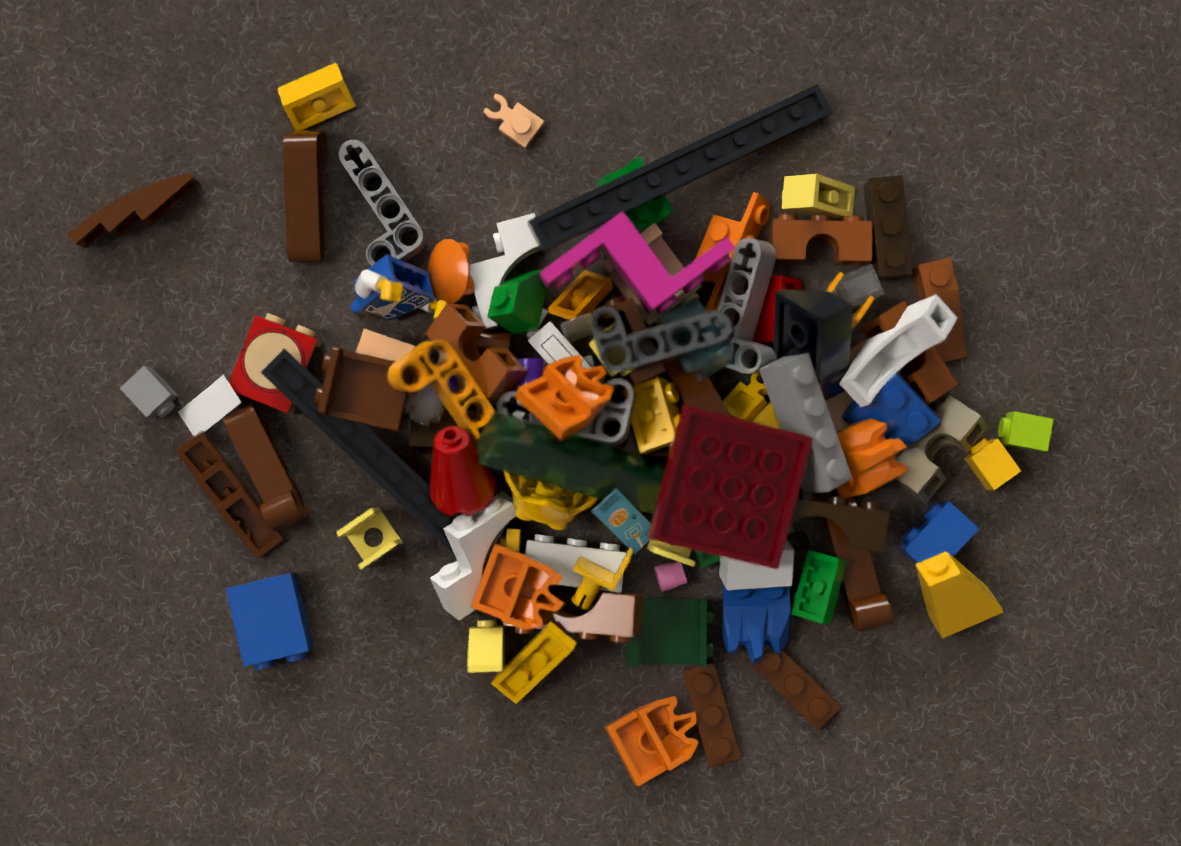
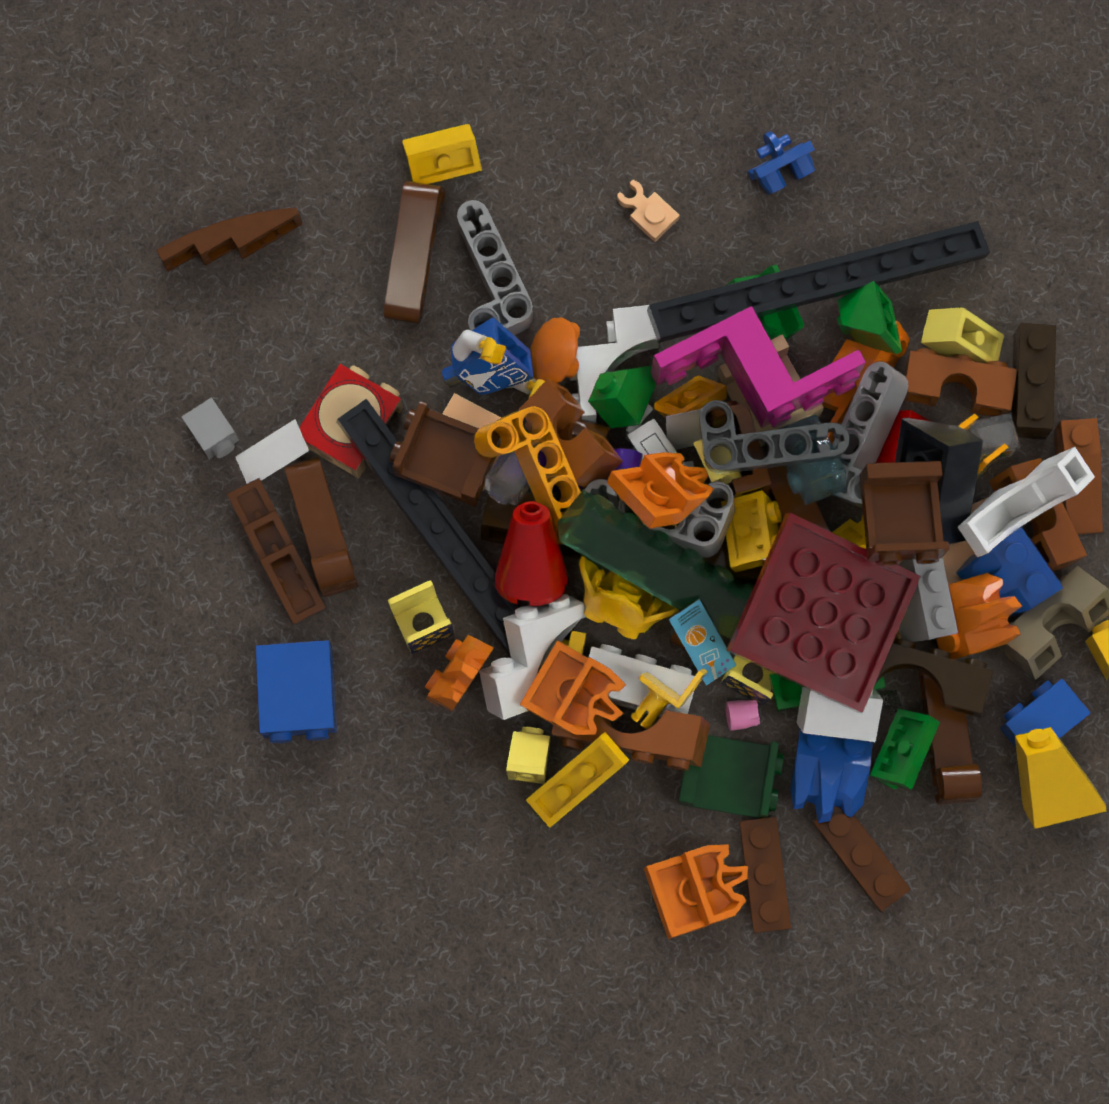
camera: 10 degrees right, 10 degrees down
none -> orange plate [425,635,494,712]
none -> blue hips [747,131,815,195]
none -> green slope [837,281,902,354]
none -> reddish brown panel [859,461,949,566]

